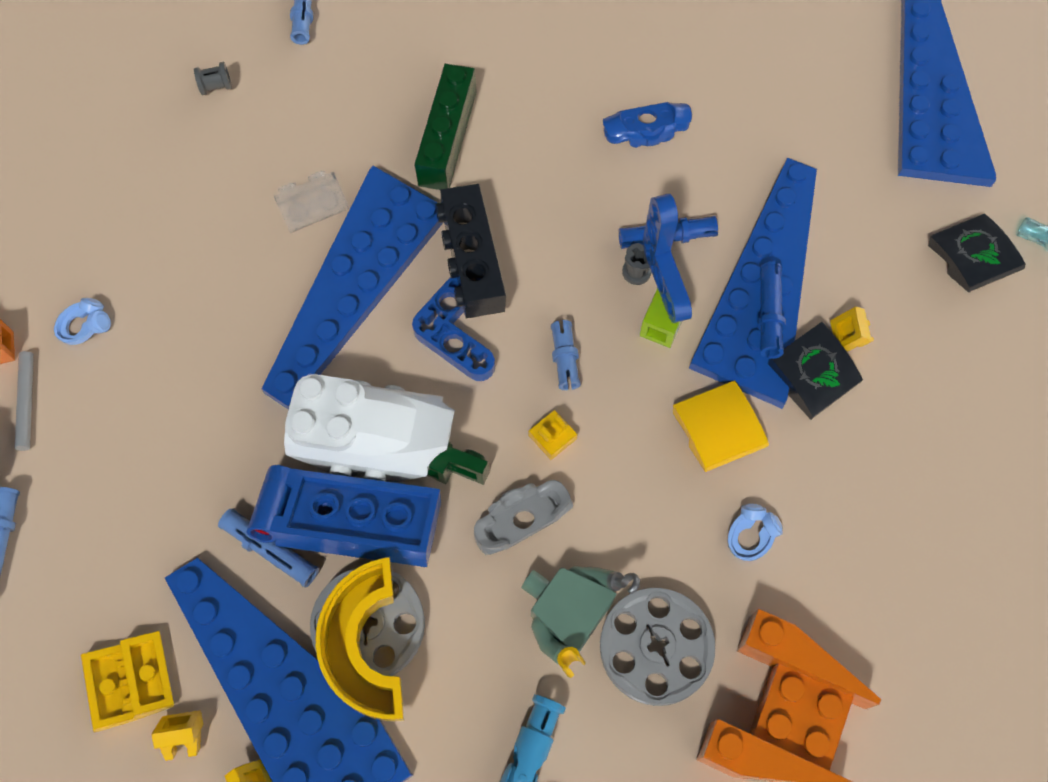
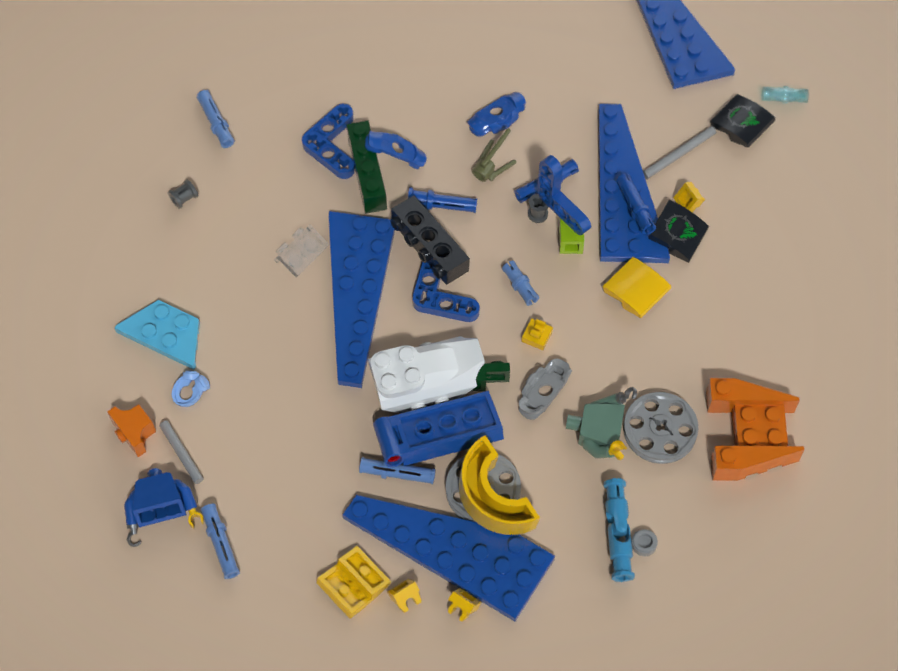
camera: 25 degrees left, 5 degrees down
light blue piece [727,504,783,561] -> none
none -> medium azure wing [115,300,200,370]
none -> blue beam [302,104,355,179]
none -> blue piece [365,131,427,169]
none -> blue pin [408,187,477,213]
none -> olive plant [472,128,517,182]
none -> light grey bar [643,126,716,179]

